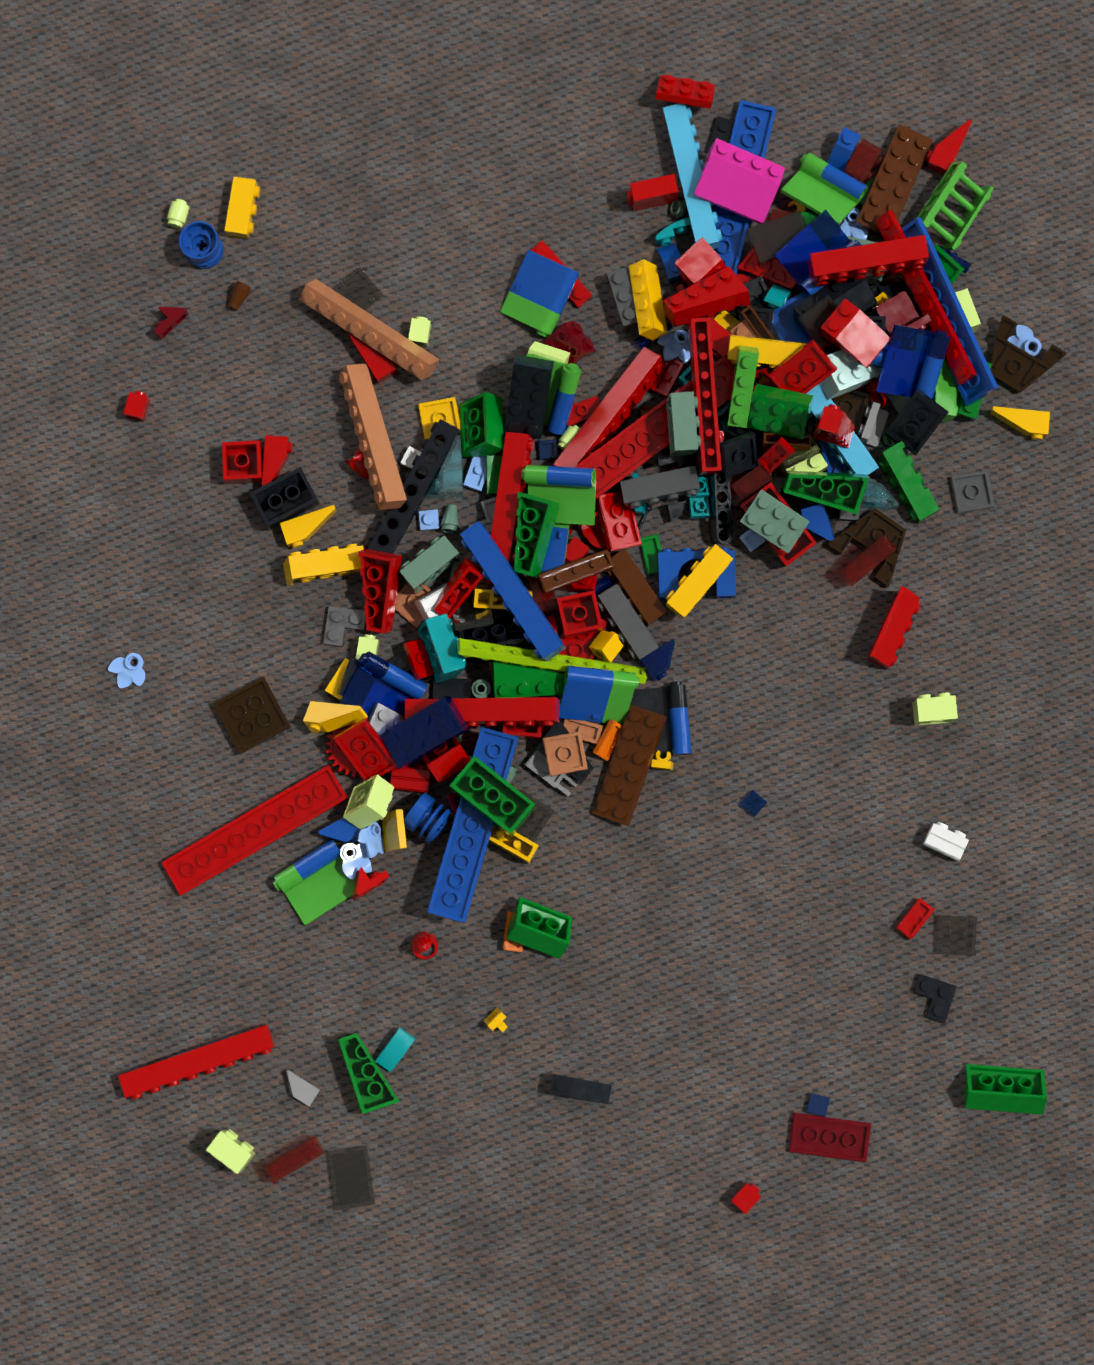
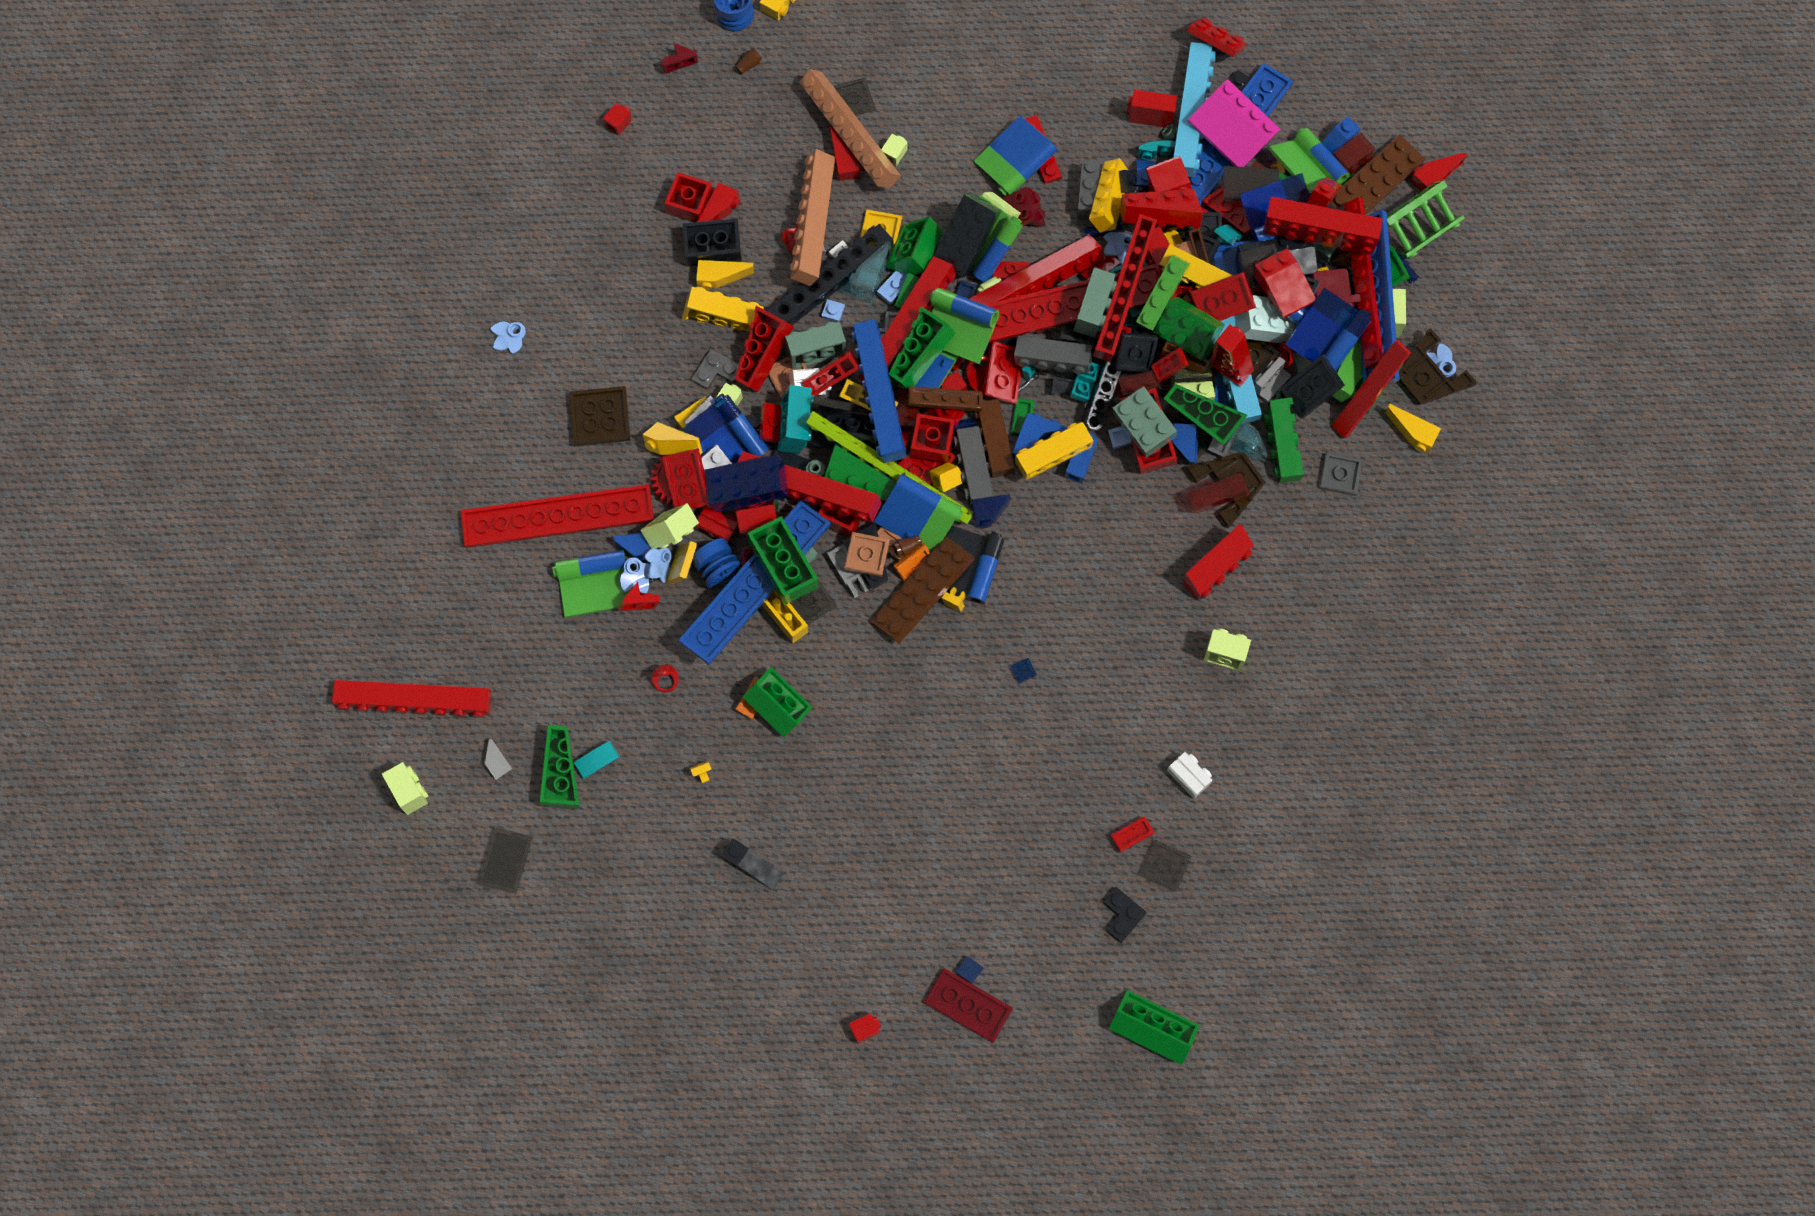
camera: 20 degrees right, 10 degrees down
clear red brick [264,1135,326,1184] -> none
sand green cone [440,504,459,534] -> none
none -> reddish brown cone [892,535,922,558]
none -> black bracket [1119,170,1145,194]
none -> red slope [1307,177,1343,207]
none -> red tile [1332,340,1411,438]

